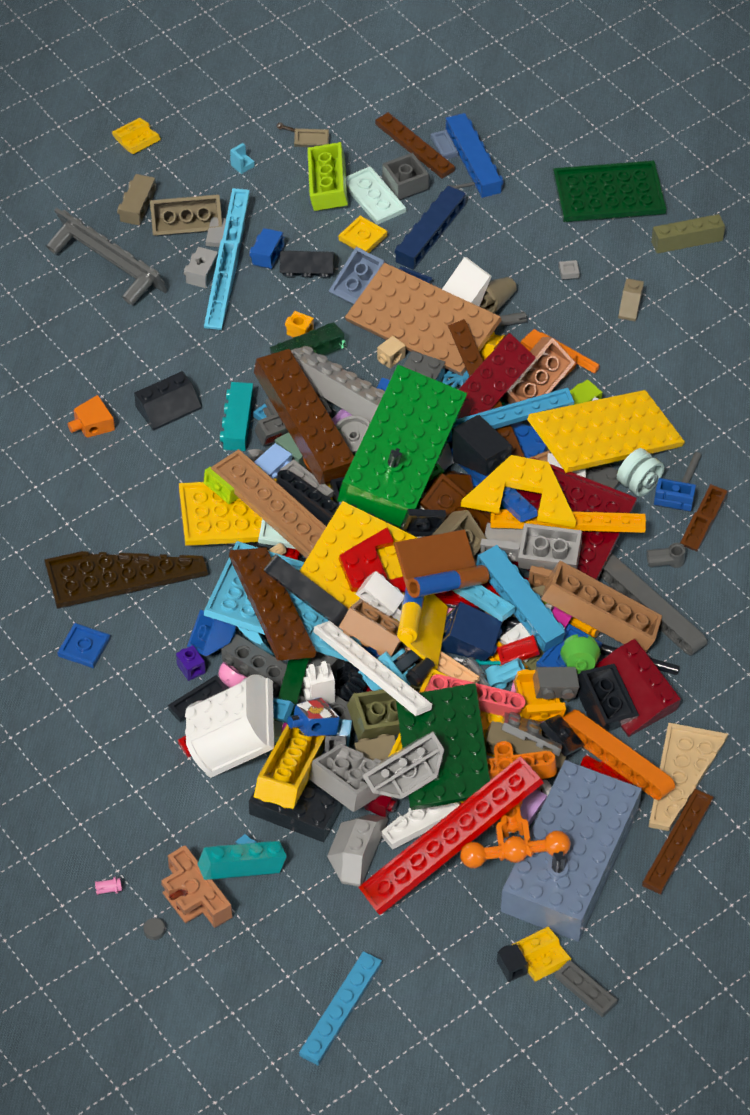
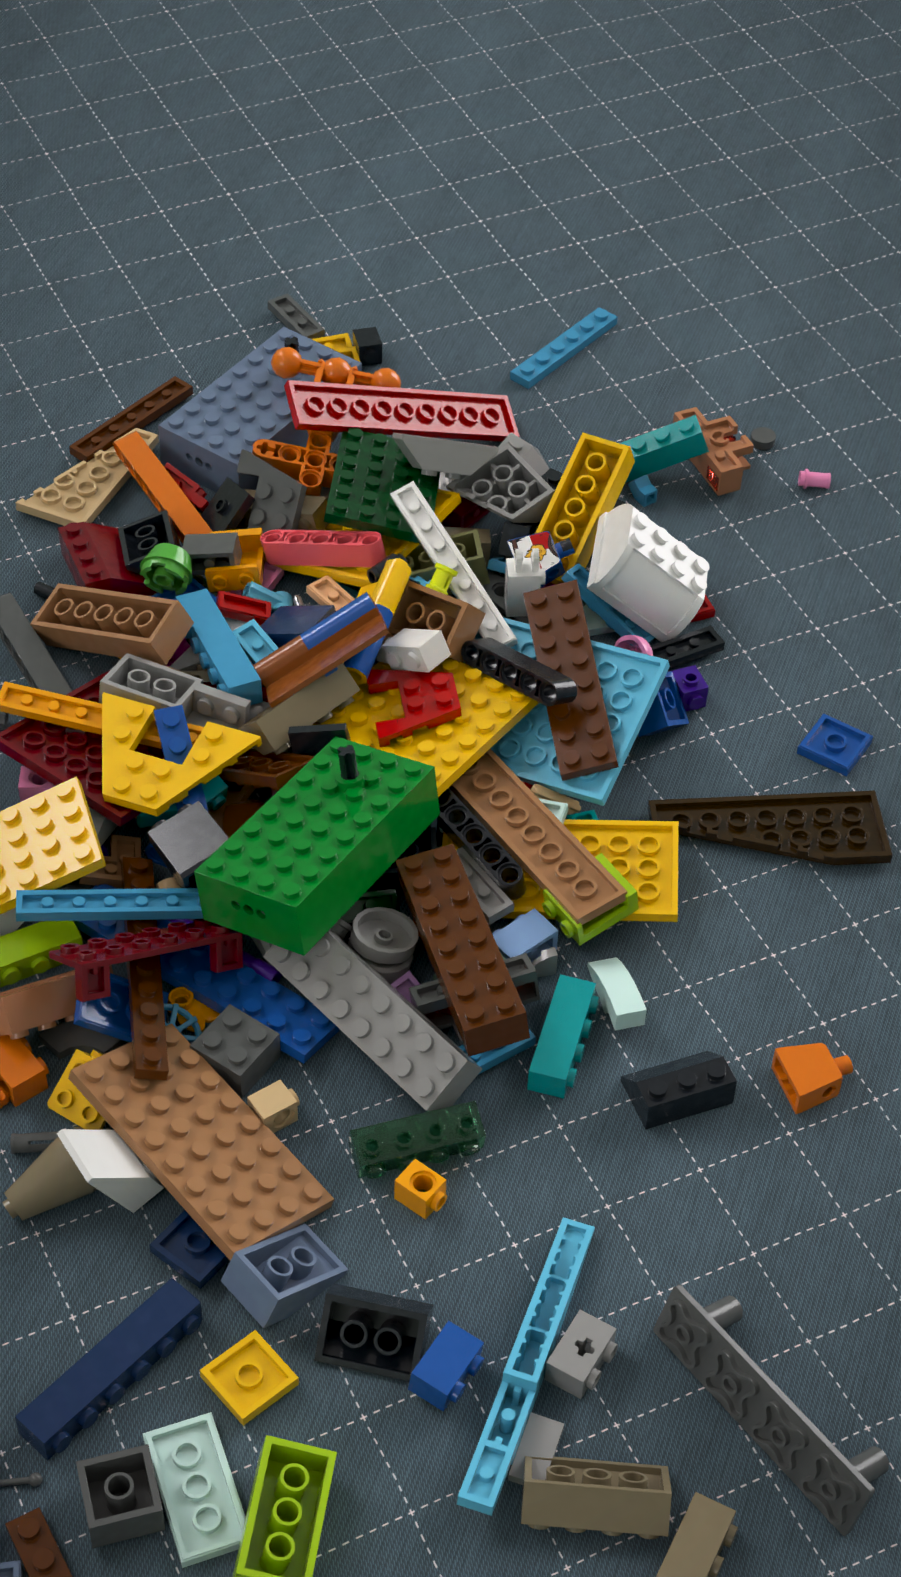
camera: 170 degrees left, 5 degrees down
none -> neon yellow bush [425,562,458,595]
none -> light aqua slope [587,957,647,1031]

